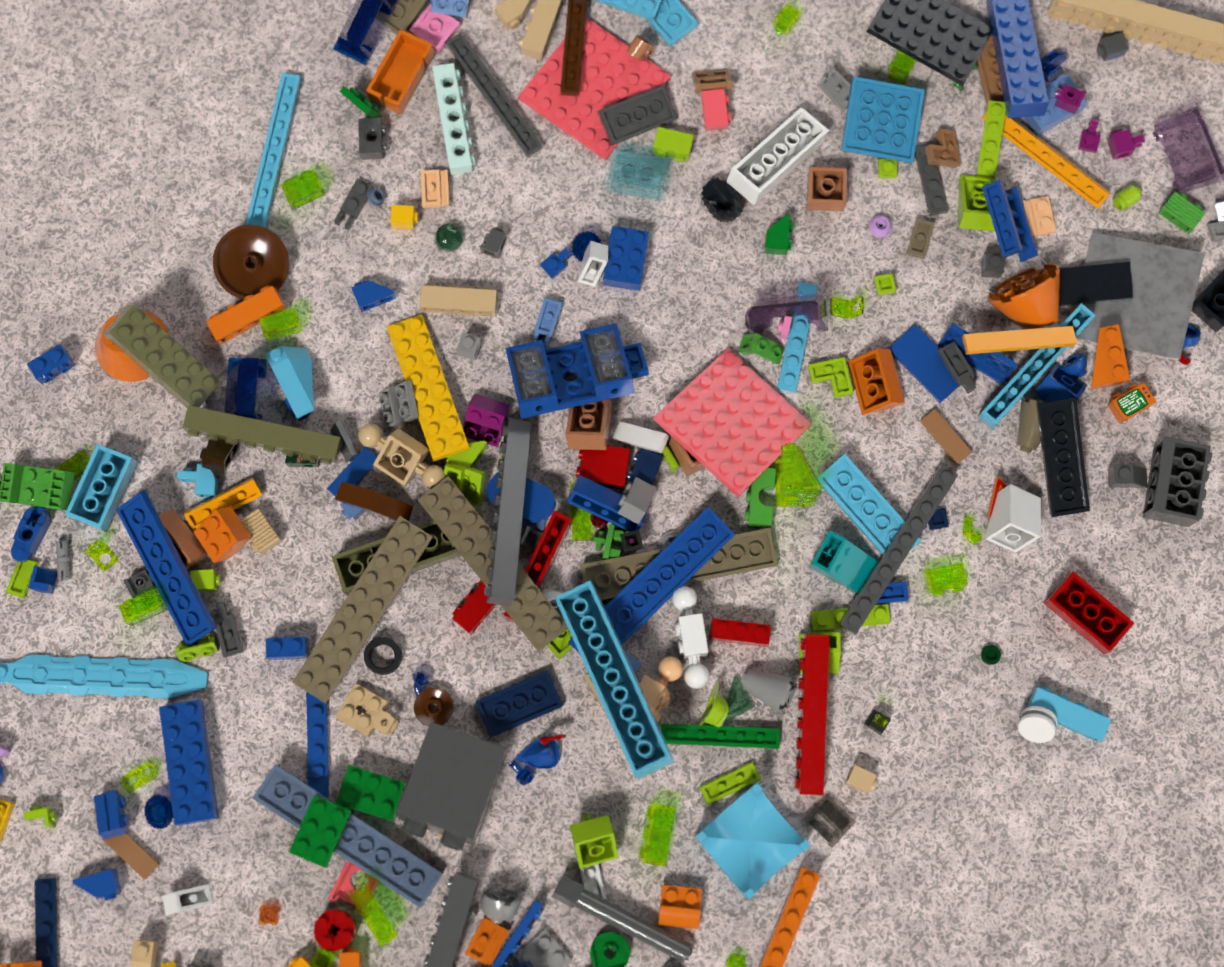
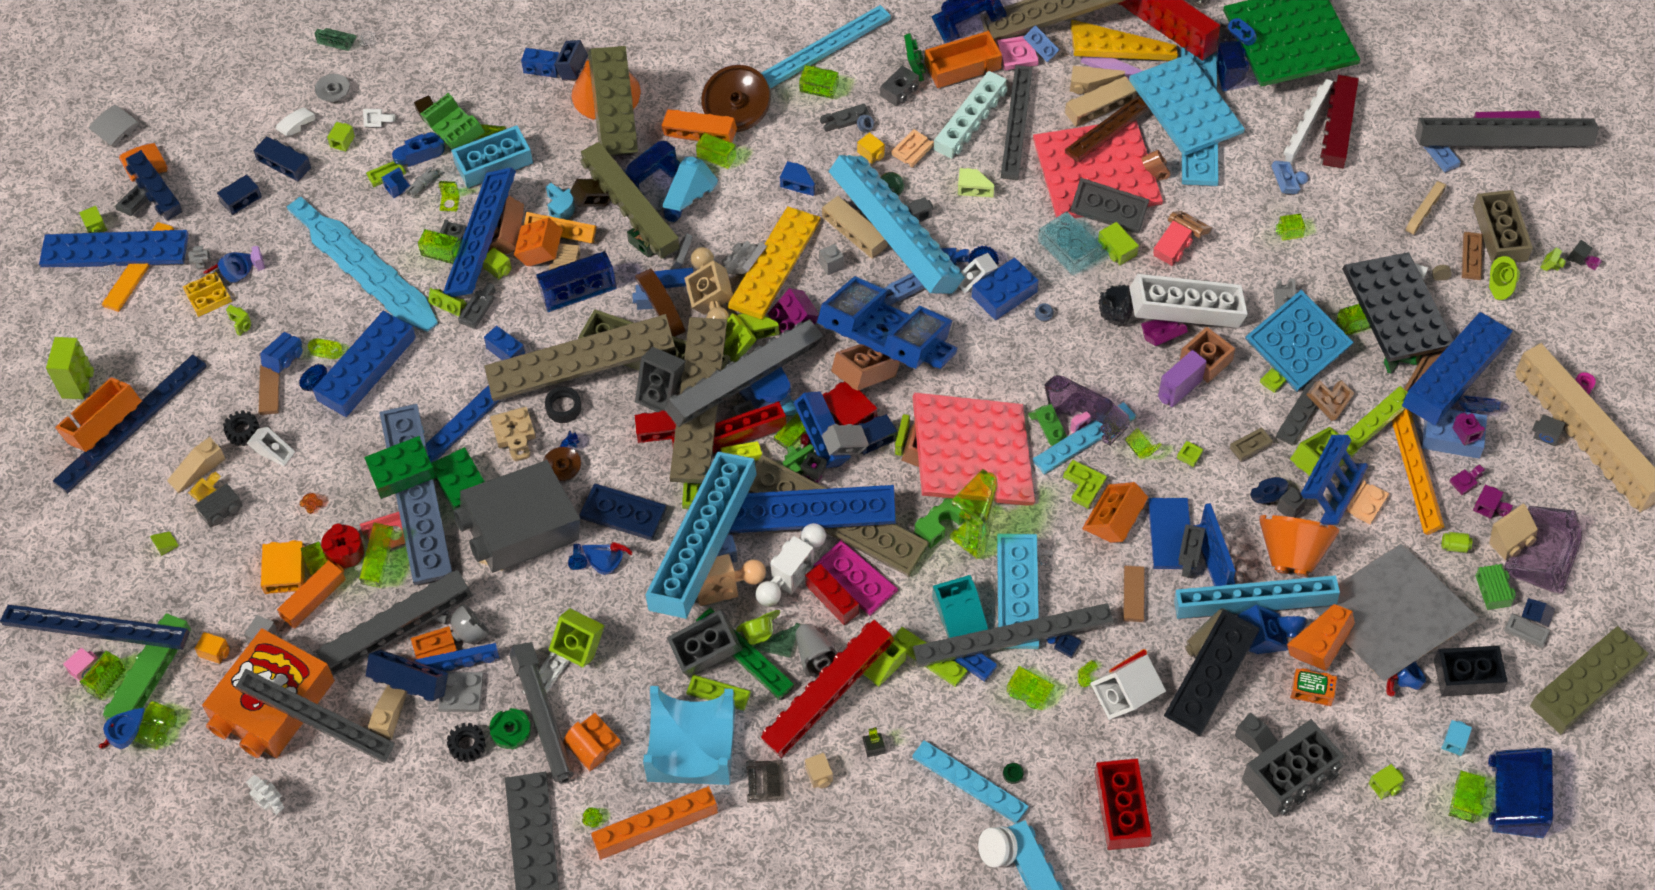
camera: 45 degrees right, 20 degrees down
blue slope [72,869,122,901] -> none
white tile [613,421,669,453] -> none
clear neon green brick [638,802,676,867] -> none
green slope [764,214,793,255] -> none
lavender plate [868,215,892,238] -> none
light orange tile [962,326,1077,354] -> none
black tile [1059,262,1133,306] -> none
none -> black tyre [223,410,260,446]
none -> clear blue slope [536,251,617,312]
none -> dark blue brick [554,40,588,80]
none -> dark grey slope [635,347,686,412]
none -> dark grey brick [667,610,743,678]
none -> neon yellow plate [721,441,762,461]
none -> medium azure piece [781,400,797,416]
none -> dark pink tile [814,540,898,616]
none -> medium azure brick [828,155,965,294]
none -> medium azure plate [912,740,1028,824]
none -> yellowish green slope [958,168,994,198]
none -> sand blue plate [1035,303,1053,321]
none -> magenta bracket [1141,319,1188,346]
none -> medium lavender brick [1158,350,1207,407]
none -> dark blue dish [1250,477,1289,503]
none -> tan slope [1489,503,1538,561]

